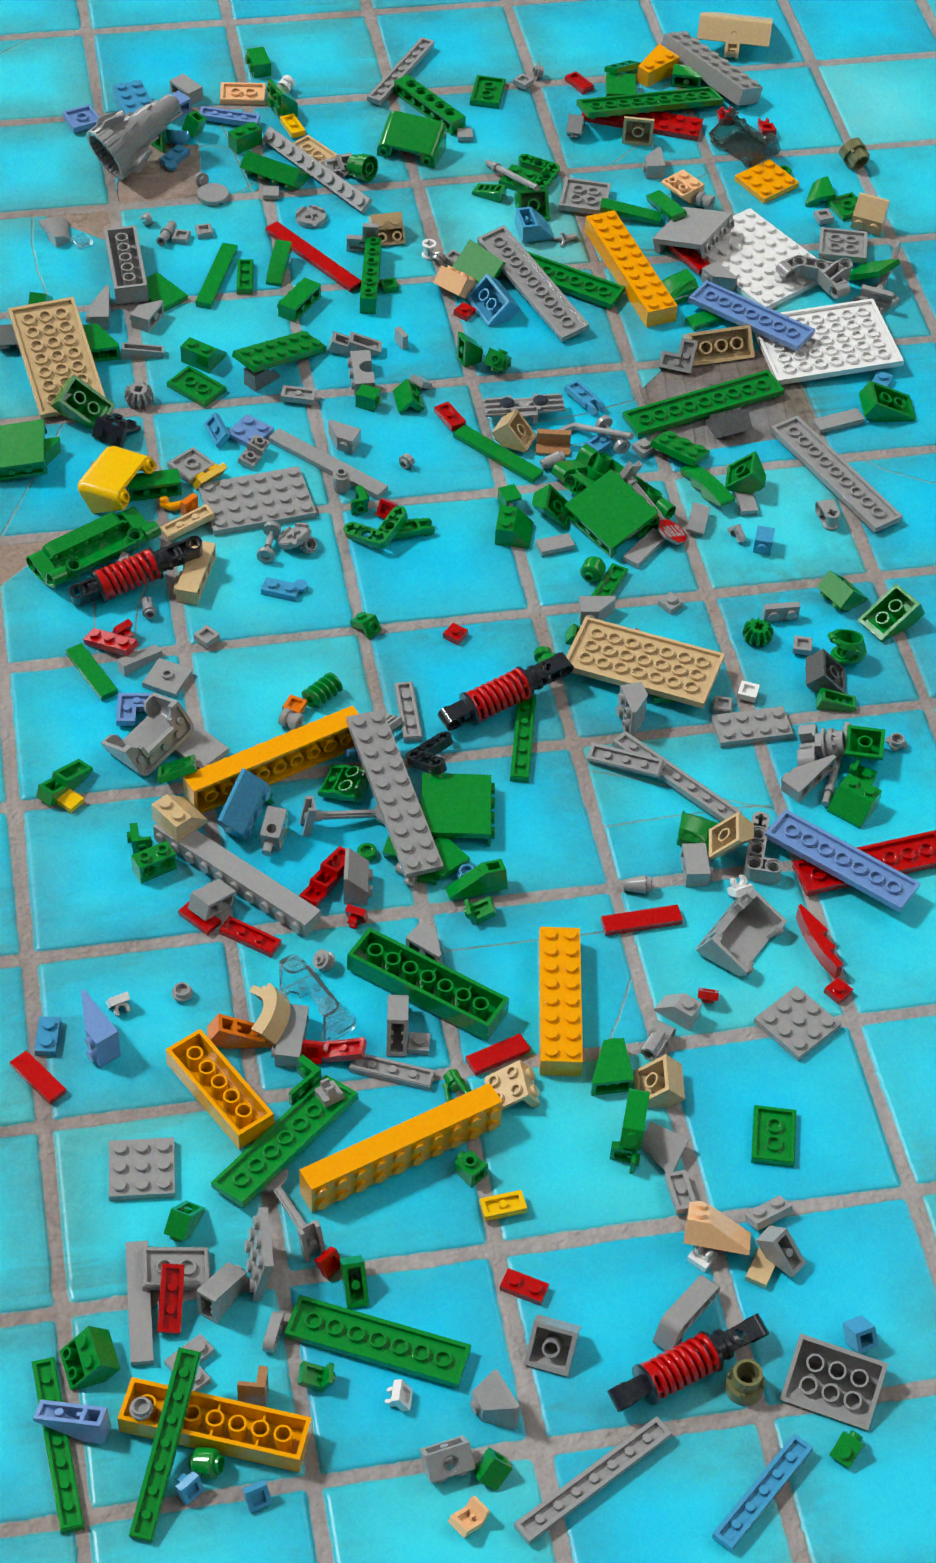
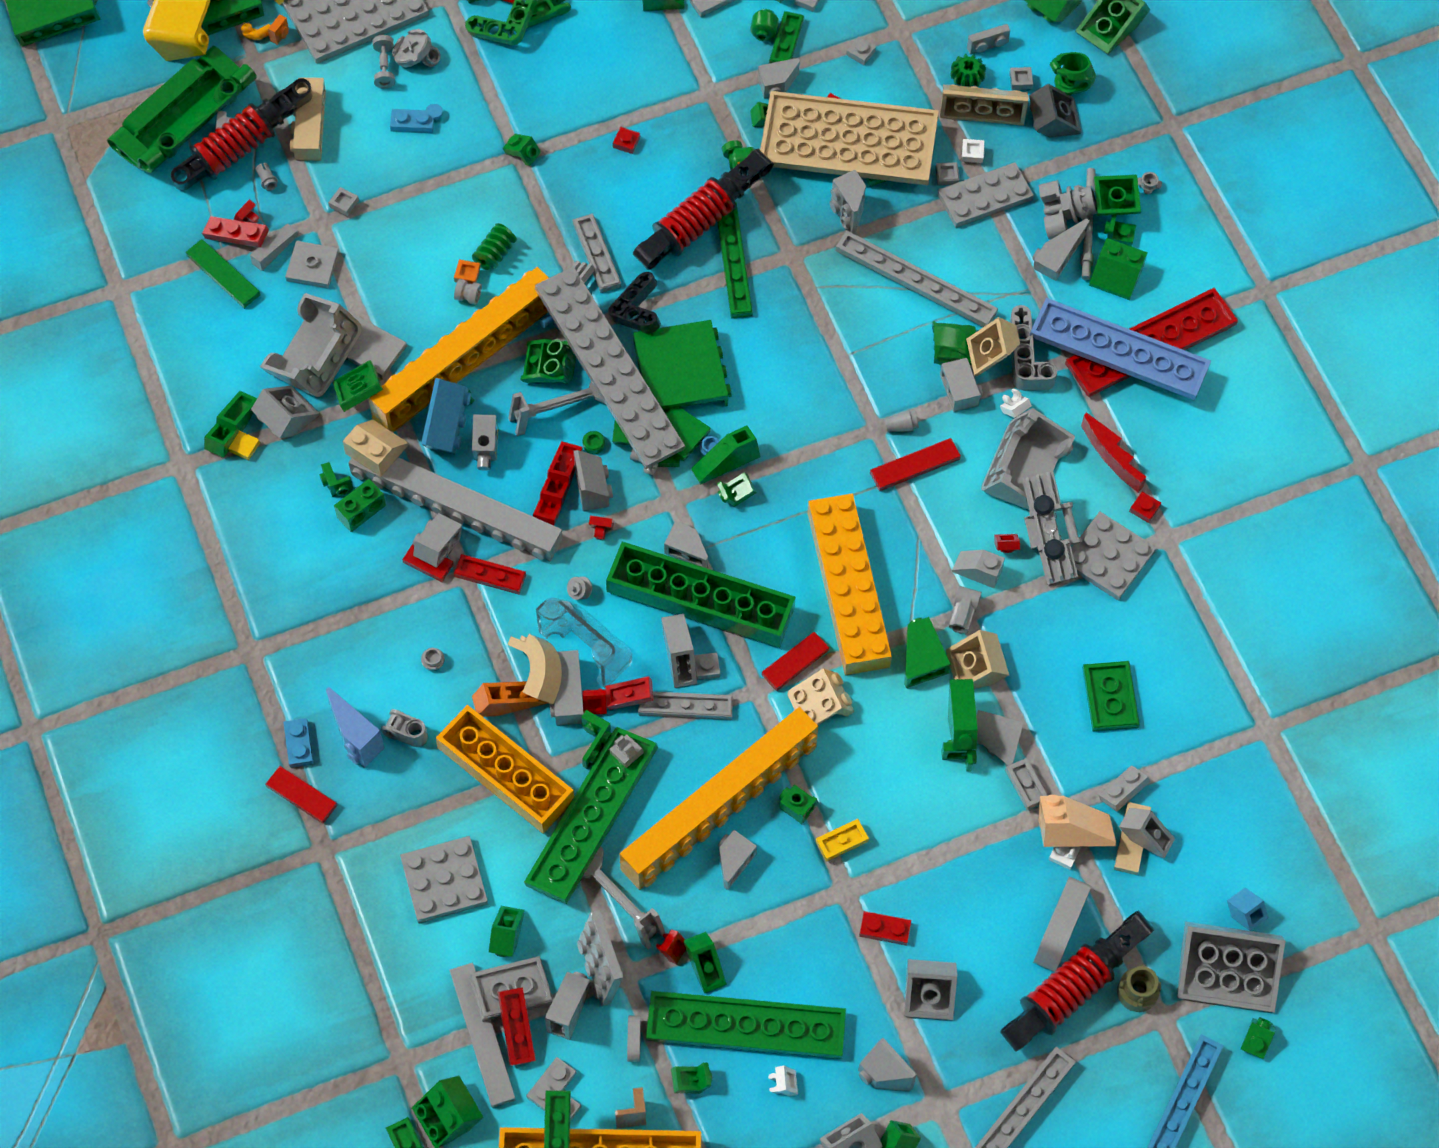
camera: 10 degrees left, 15 degrees up
white tile [106,991,130,1016] -> none
medium blue plate [116,693,152,726] -> none
tan tile [160,504,216,541] -> none
green plant [442,1069,471,1102] -> none
light grey tile [587,743,665,779] -> none
green slope [816,687,856,712] -> none
none -> light grey slope [251,386,320,438]
none -> light grey piece [381,709,428,747]
none -> light grey slope [718,830,757,890]
none -> tan slope [940,85,1029,125]
none -> light grey piece [1022,471,1082,585]

